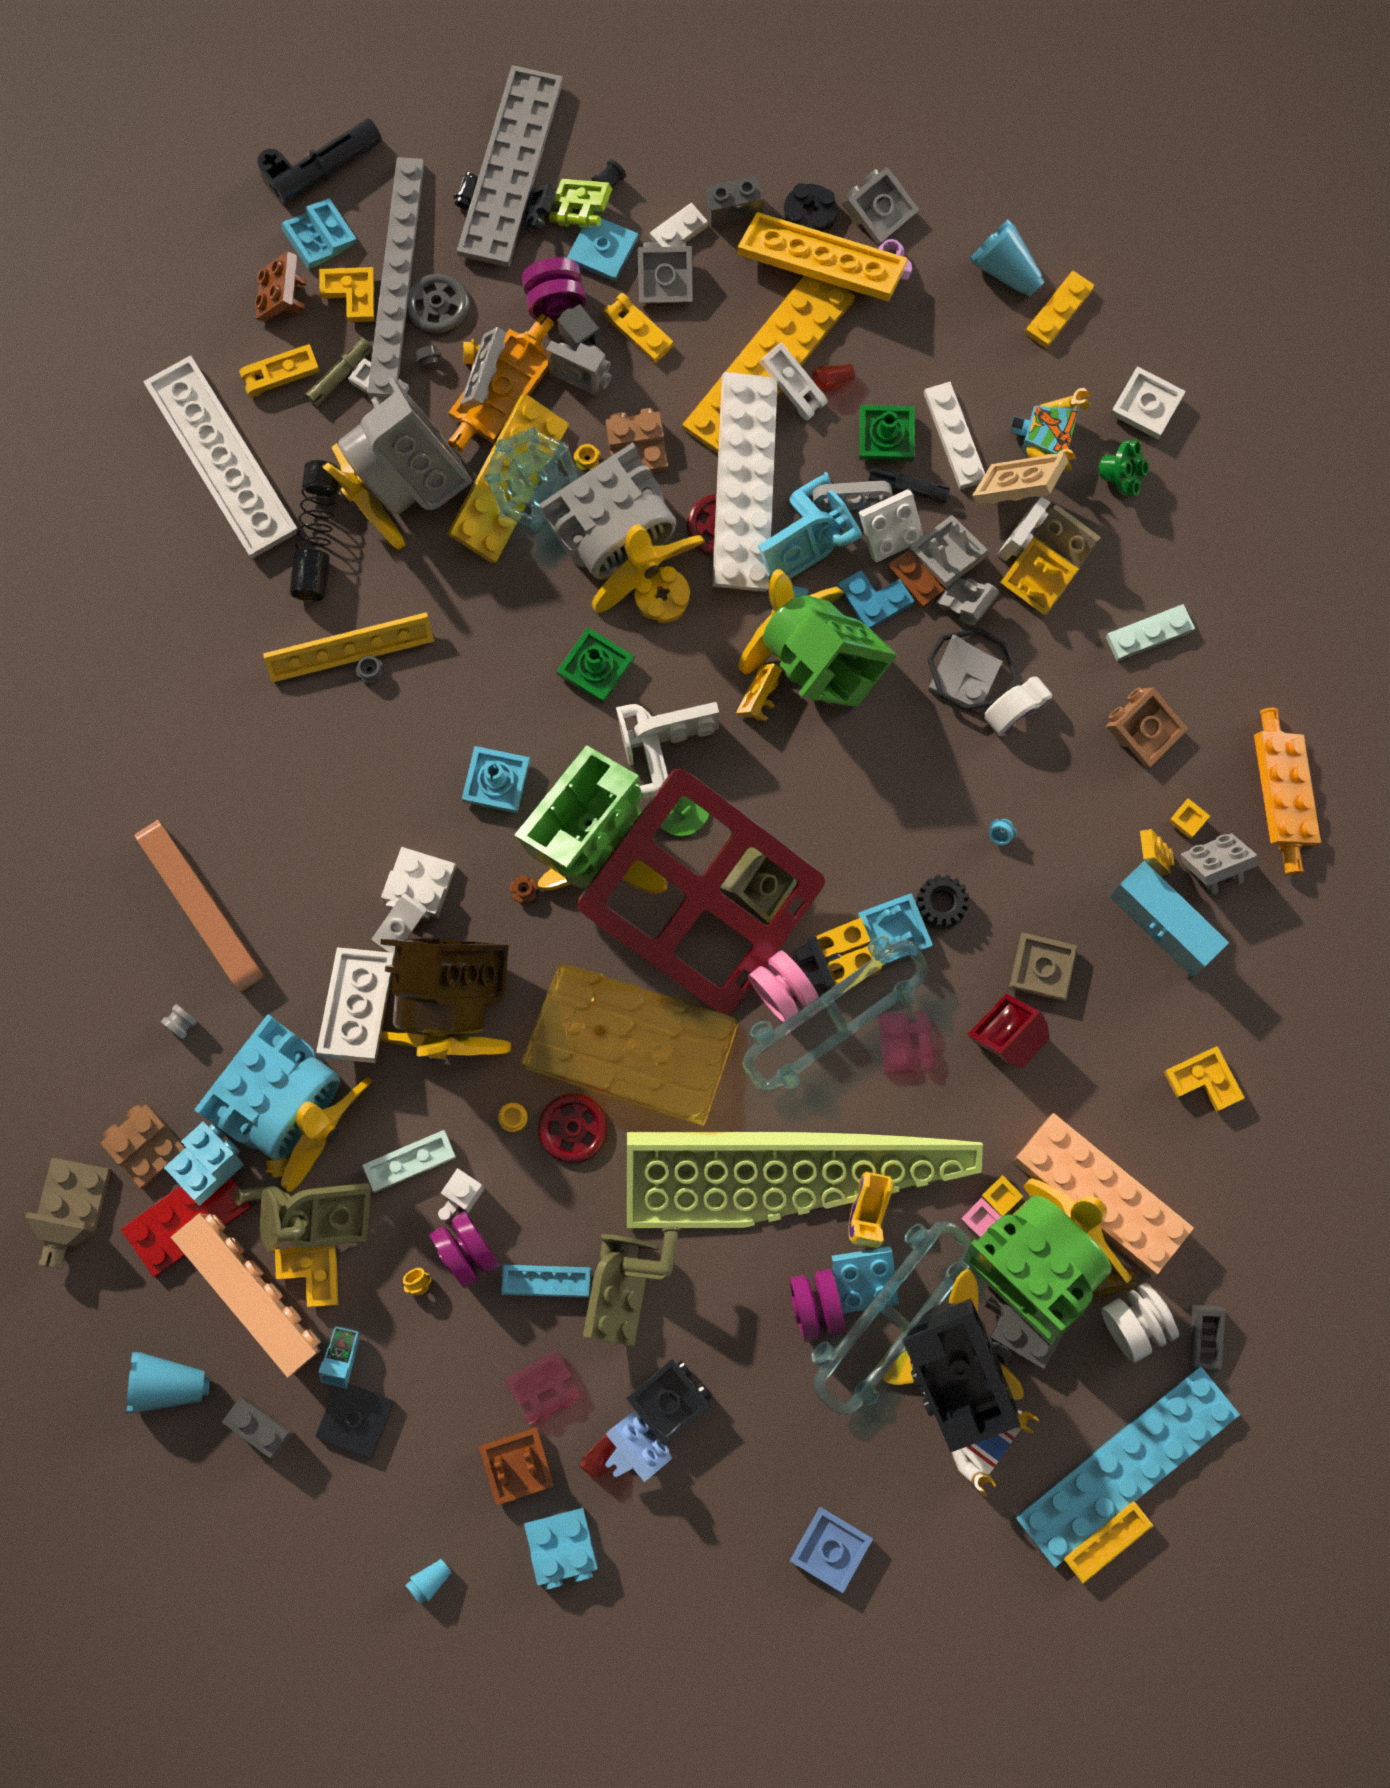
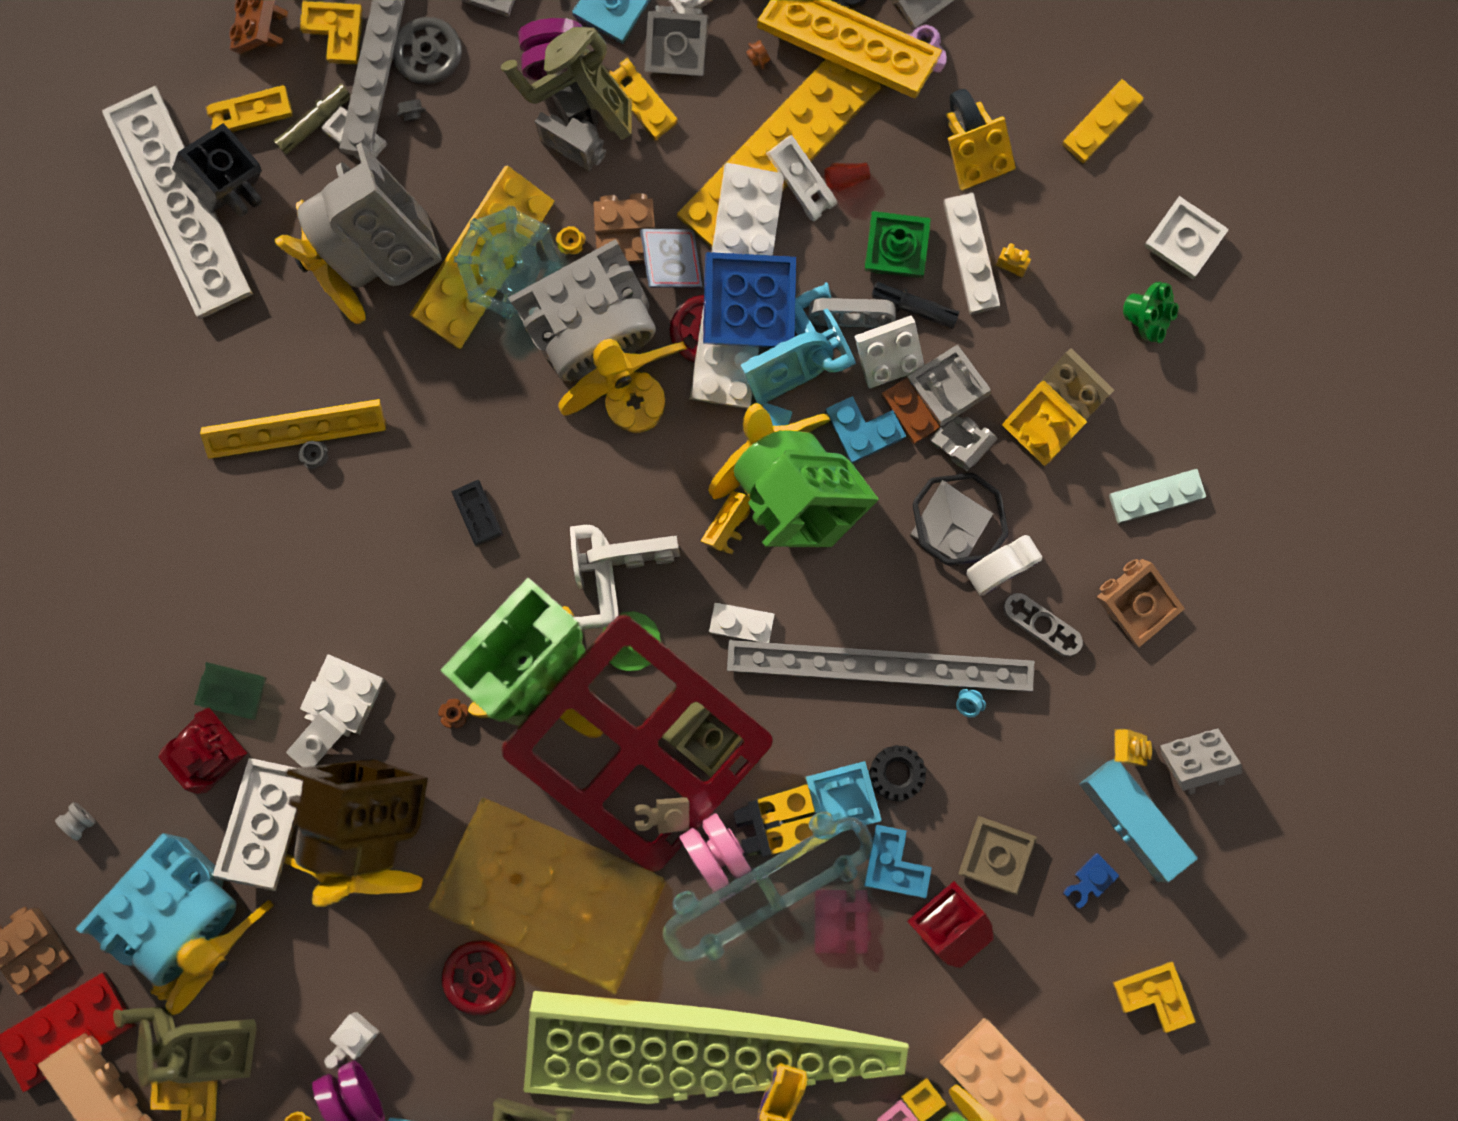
camera: 10 degrees right, 5 degrees up
nougat beam [134,820,265,993] -> none
medium azure plate [164,1122,244,1206] -> none
black piece [289,460,340,602] -> none
light aqua plate [363,1130,456,1193] -> none
light orange plate [448,314,554,452] -> none
light grey plate [460,327,507,410] -> none
medium azure plate [462,746,530,814] -> none
yellow plate [463,339,480,366] -> none
yellow plate [498,1103,528,1132] -> none
green plate [557,627,634,704] -> none
medium azure cone [969,219,1045,297] -> none
tan plate [972,453,1068,505] -> none
white plate [997,497,1050,562] -> none
torso [1010,388,1091,471] -> none
yellow plate [1168,798,1210,840] -> none
light orange plate [1254,708,1321,876] -> none
none -> dark red brick [158,707,247,794]
none -> black hinge [172,123,262,217]
none -> clear green plate [194,662,267,720]
none -> black plate [451,479,503,547]
none -> olive plate [501,27,632,140]
none -> dark tan plate [635,797,689,833]
none -> piece [640,229,702,288]
none -> blue plate [703,252,796,348]
none -> white plate [709,603,774,643]
none -> light grey plate [727,640,1034,692]
none -> dark orange plate [746,40,771,69]
none -> dark azure plate [864,825,932,898]
none -> yellow plate [947,89,1016,190]
none -> yellow plate [996,243,1031,278]
none -> light grey beam [1003,593,1083,657]
none -> blue plate [1063,853,1120,908]

